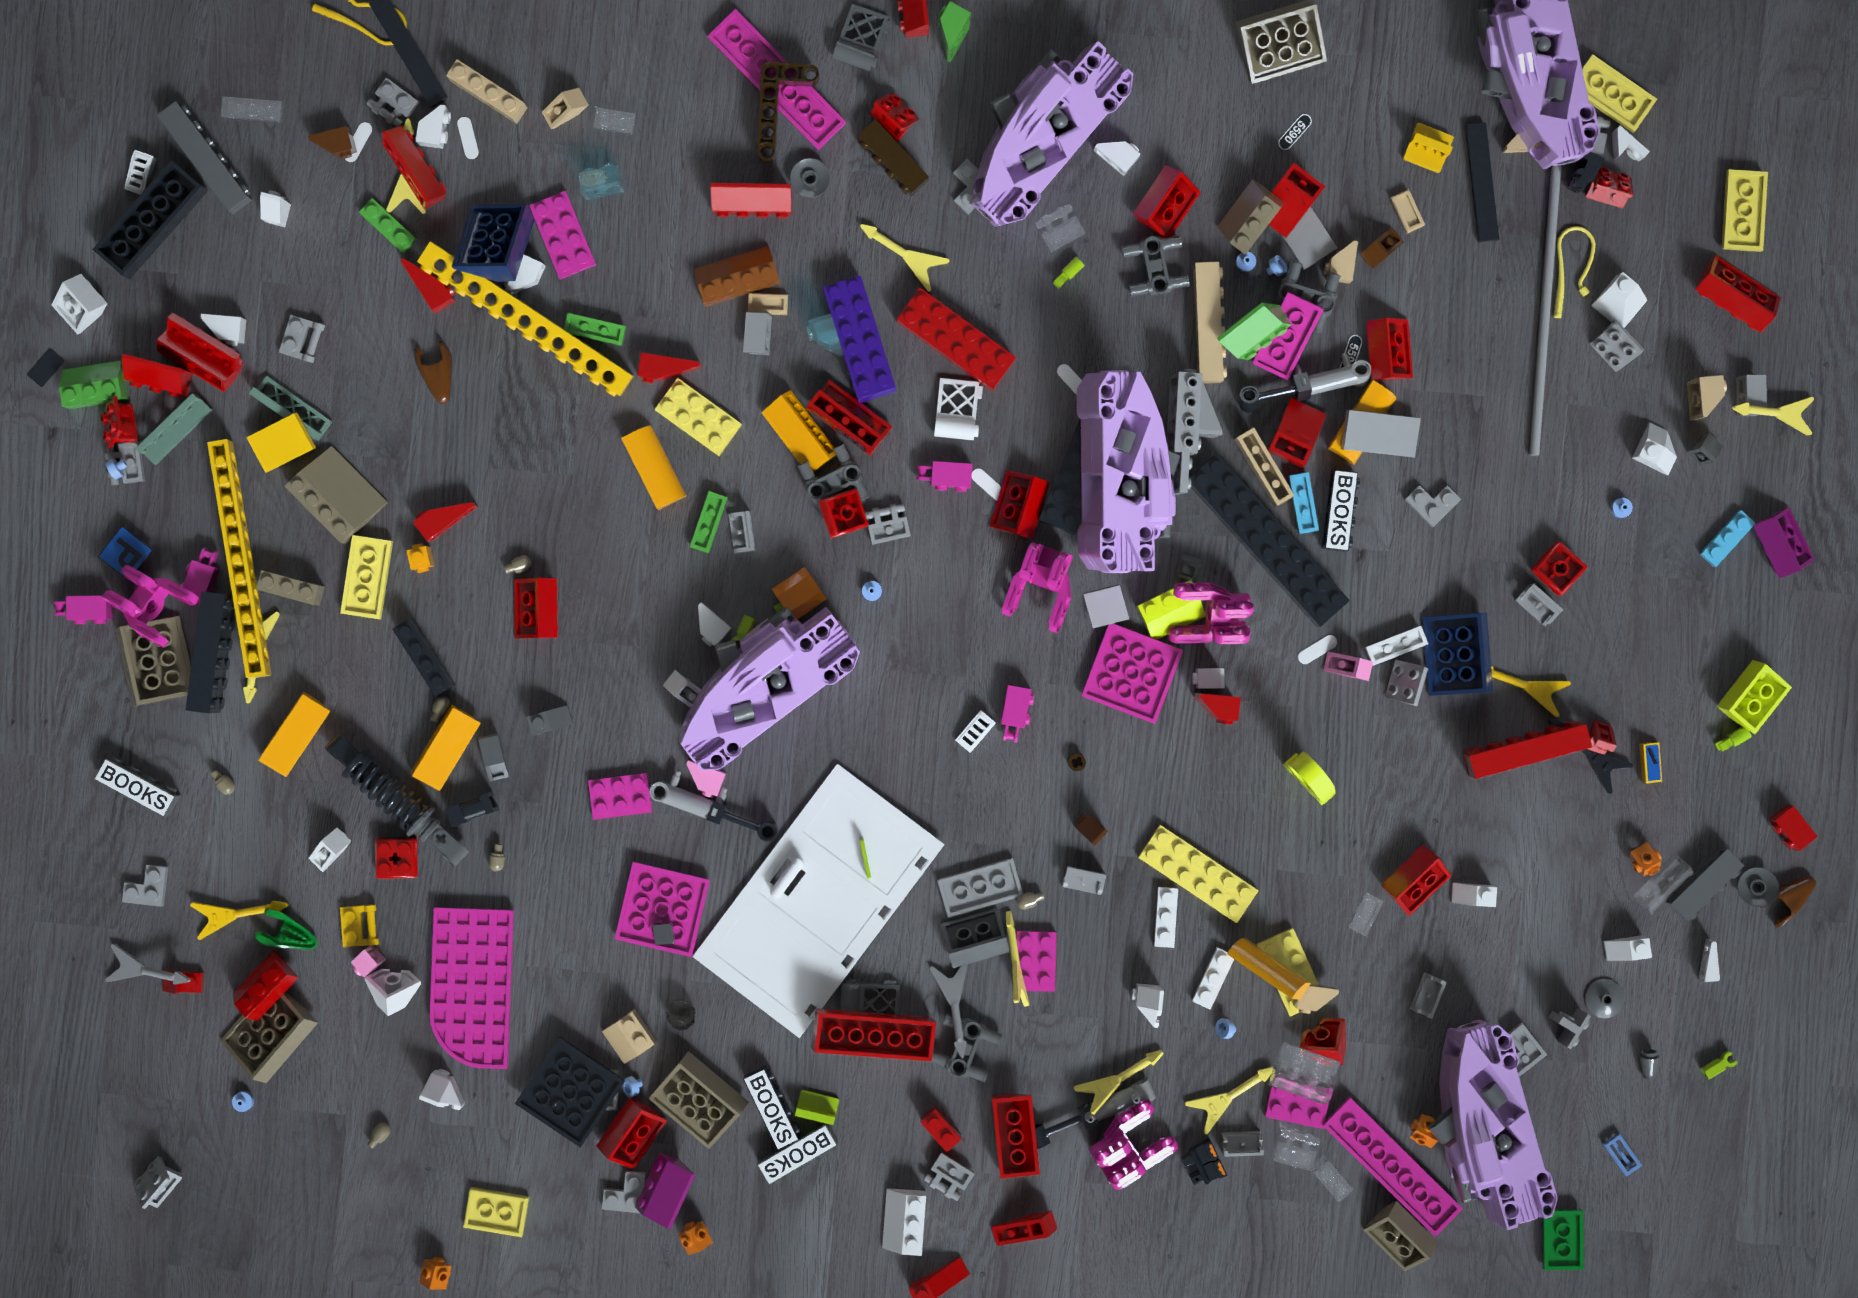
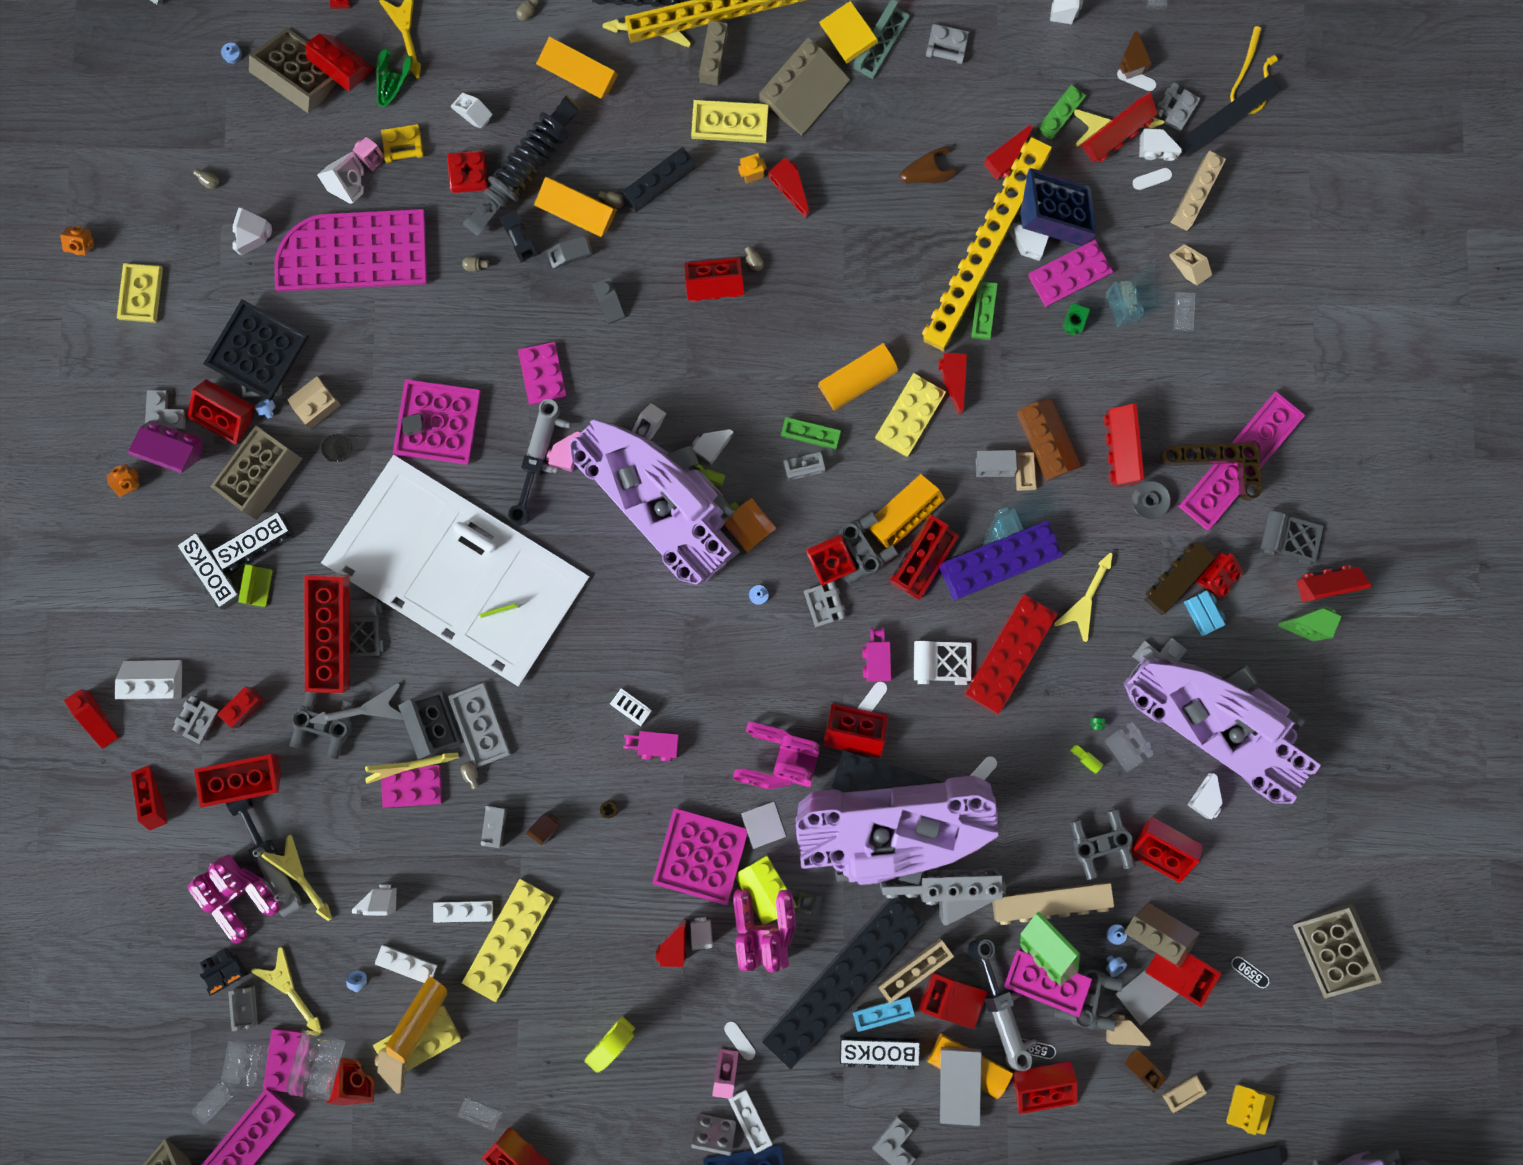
camera: 85 degrees right, 5 degrees down
none -> green brick [1062,303,1090,335]
none -> green plate [1089,717,1108,730]
none -> medium azure brick [1184,590,1226,636]

